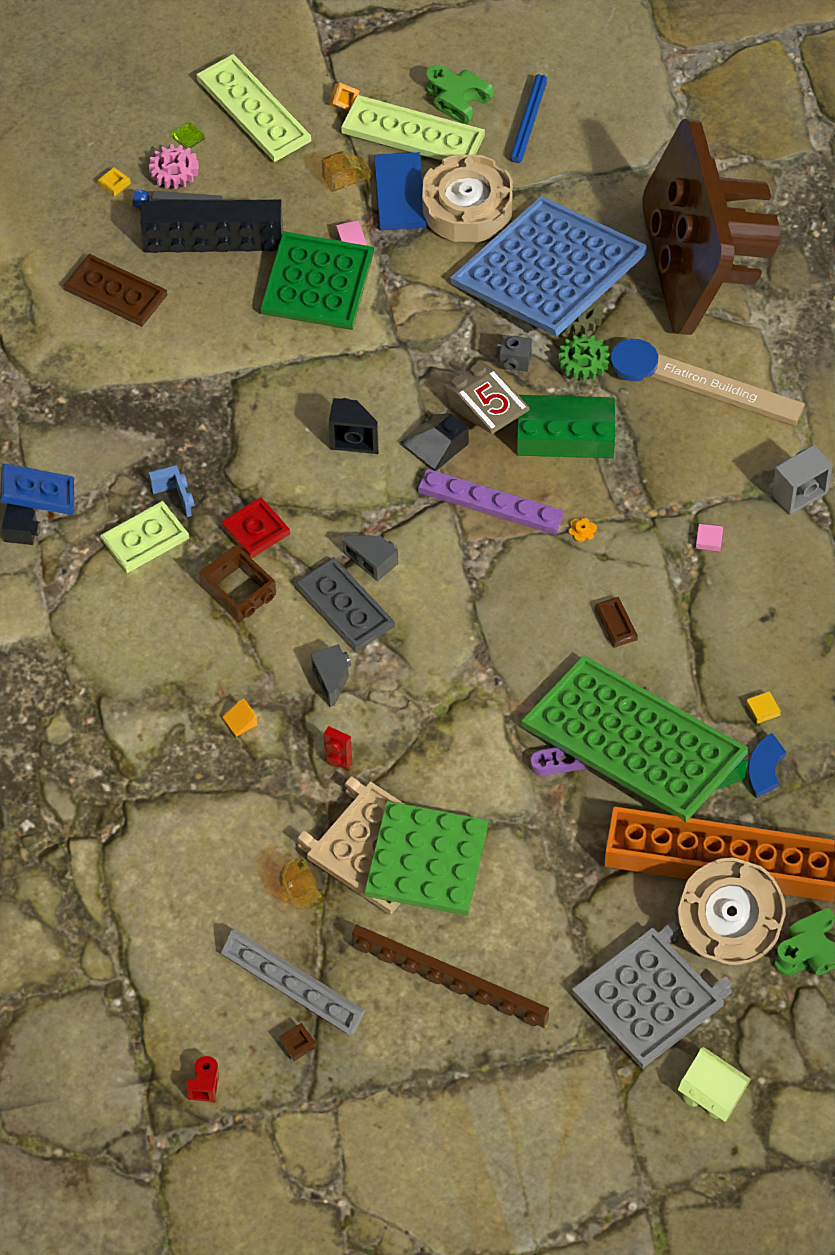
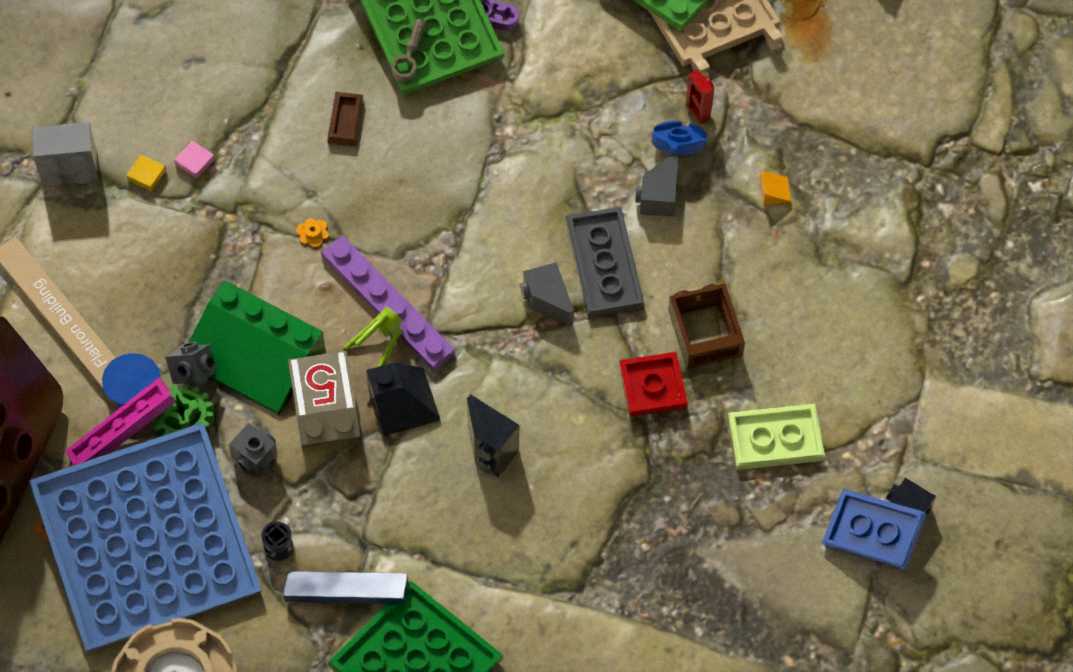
camera: 155 degrees left, 5 degrees up
medium blue bracket [149,465,194,517] -> none
none -> dark pink plate [65,378,176,465]
none -> yellow tile [126,154,166,192]
none -> dark grey brick [165,342,217,386]
none -> black wheel [261,521,294,561]
none -> tile [283,571,409,604]
none -> lime plant [343,307,404,367]
none -> dark tan piece [391,19,426,82]
none -> blue tile [651,121,707,155]

